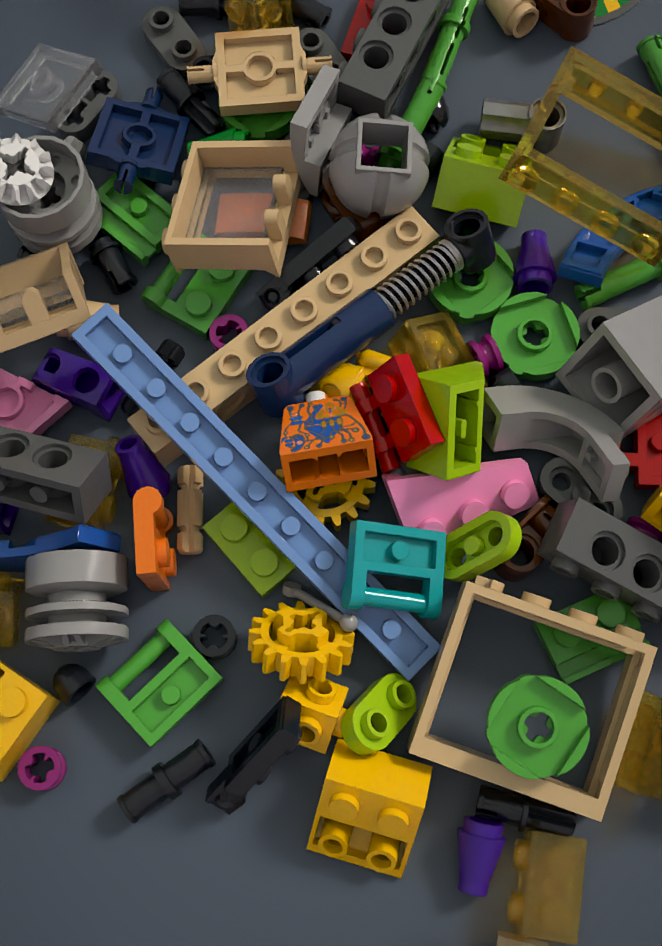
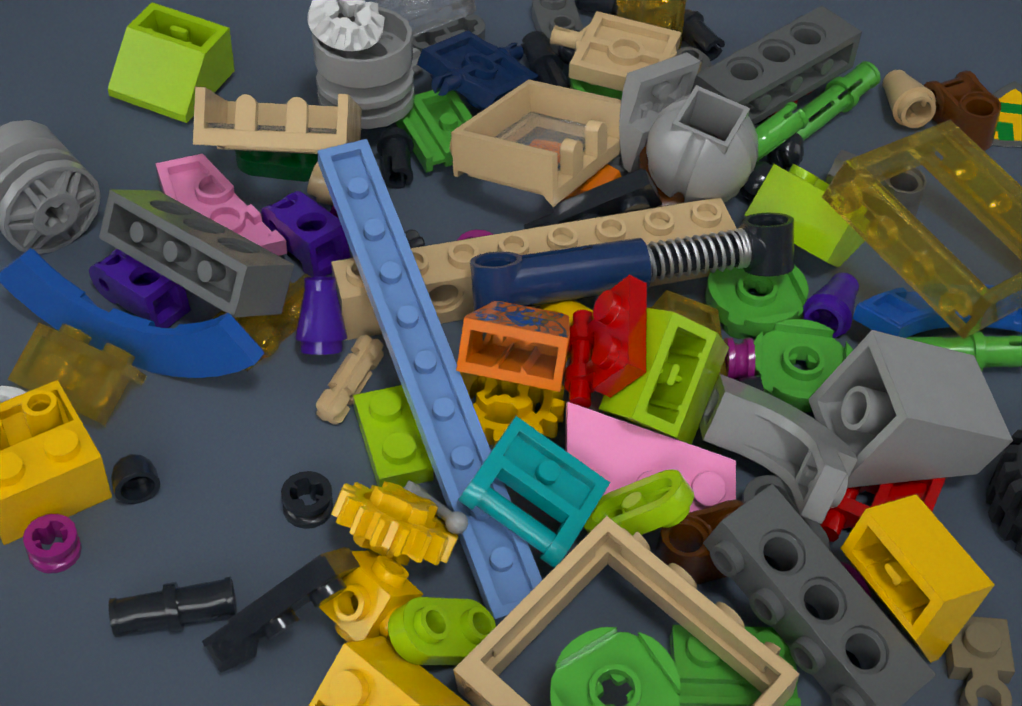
camera: 20 degrees right, 25 degrees down
light grey wheel [24,549,129,652] -> none
bright green plate [95,618,224,748] -> none
orange plate [133,486,177,592] -> none
bright green plate [140,234,254,340] -> none

